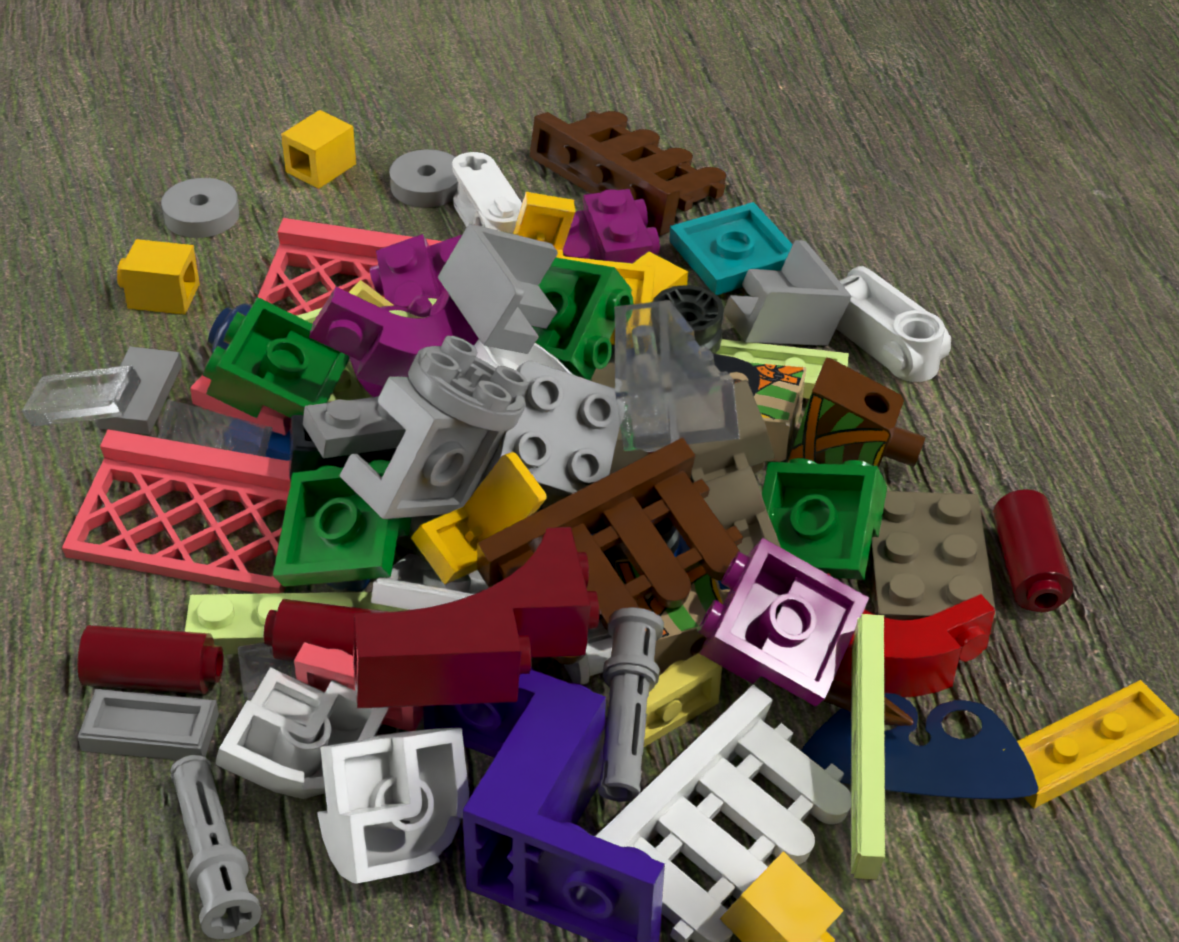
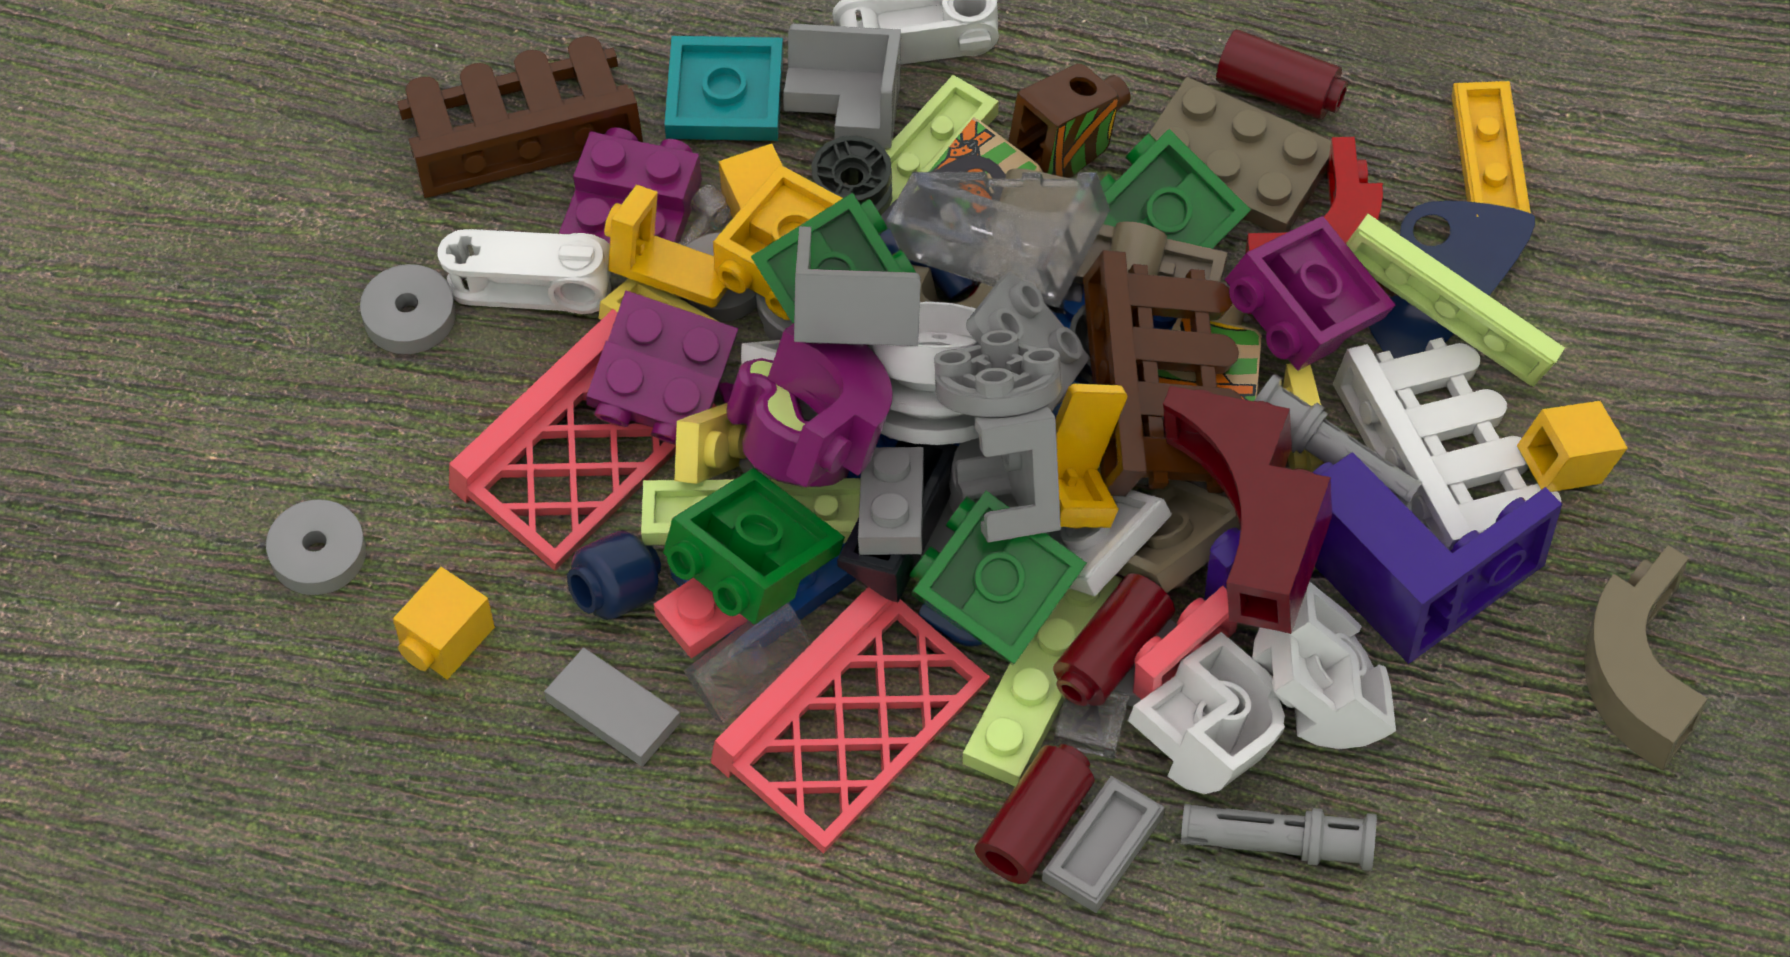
camera: 60 degrees left, 15 degrees up
clear tile [22,365,141,427] -> none
yellow brick [281,110,356,189] -> none

